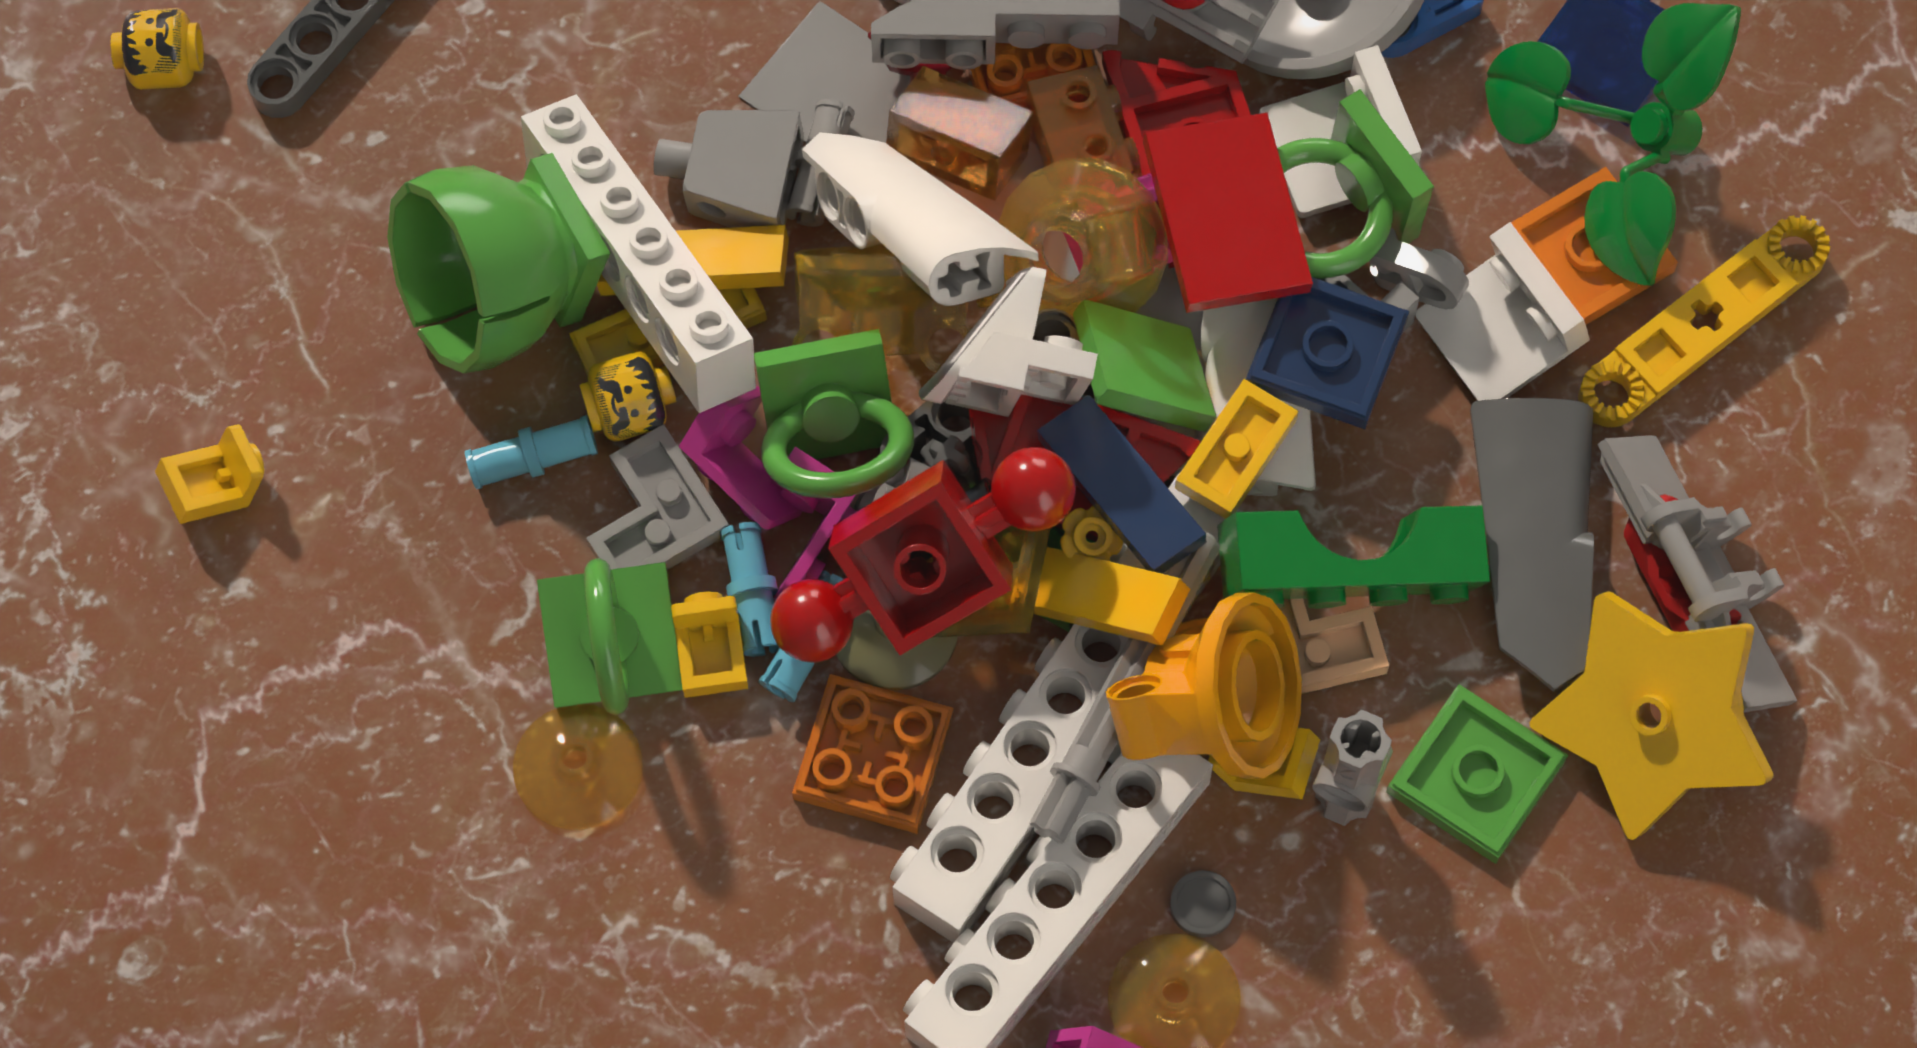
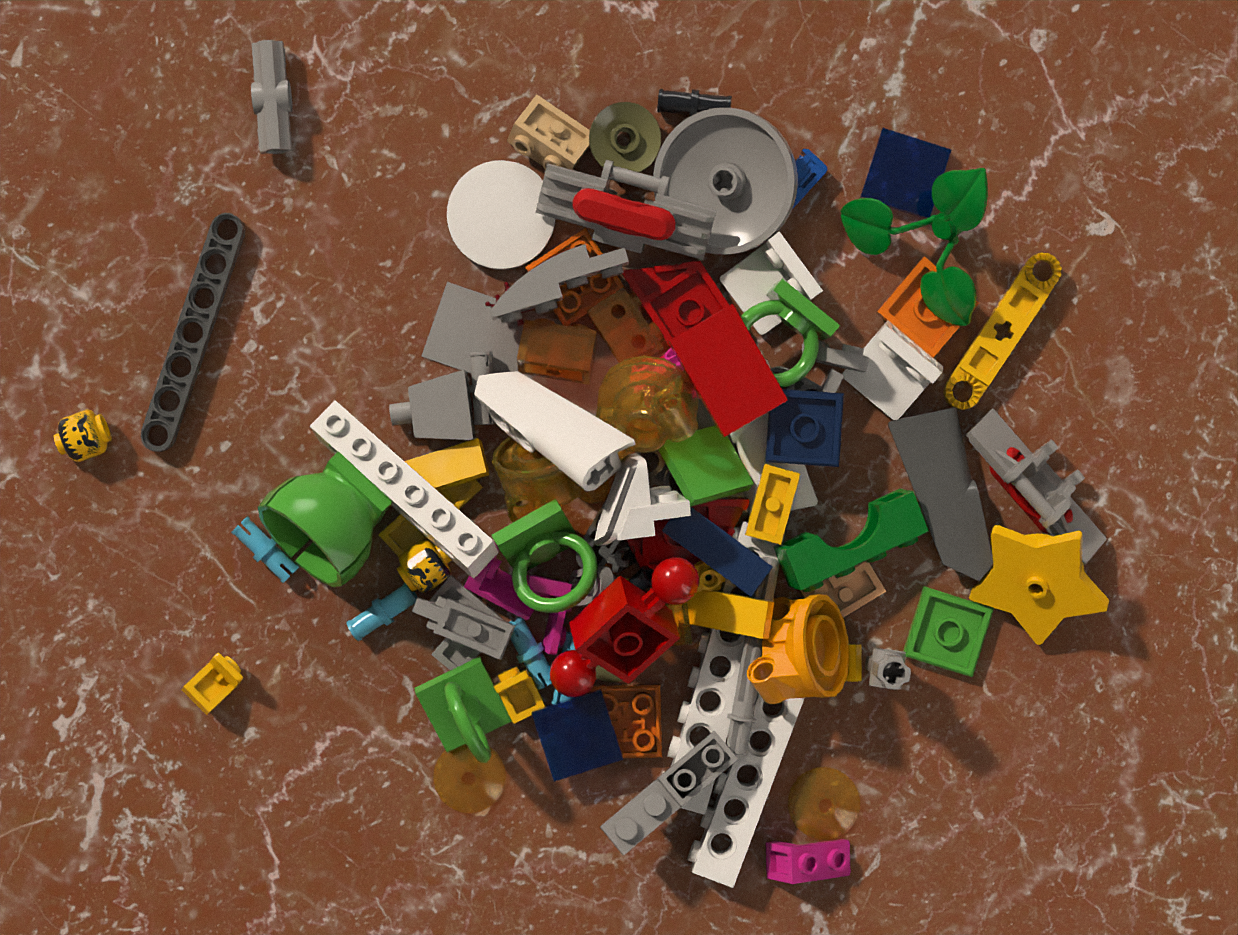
camera: 20 degrees left, 20 degrees up
dark grey piece [1170,870,1236,938] -> none
none -> medium azure pin [231,516,299,583]
none -> light grey hinge [412,596,515,660]
none -> clear blue tile [531,689,624,782]
none -> light grey slope [600,730,738,856]

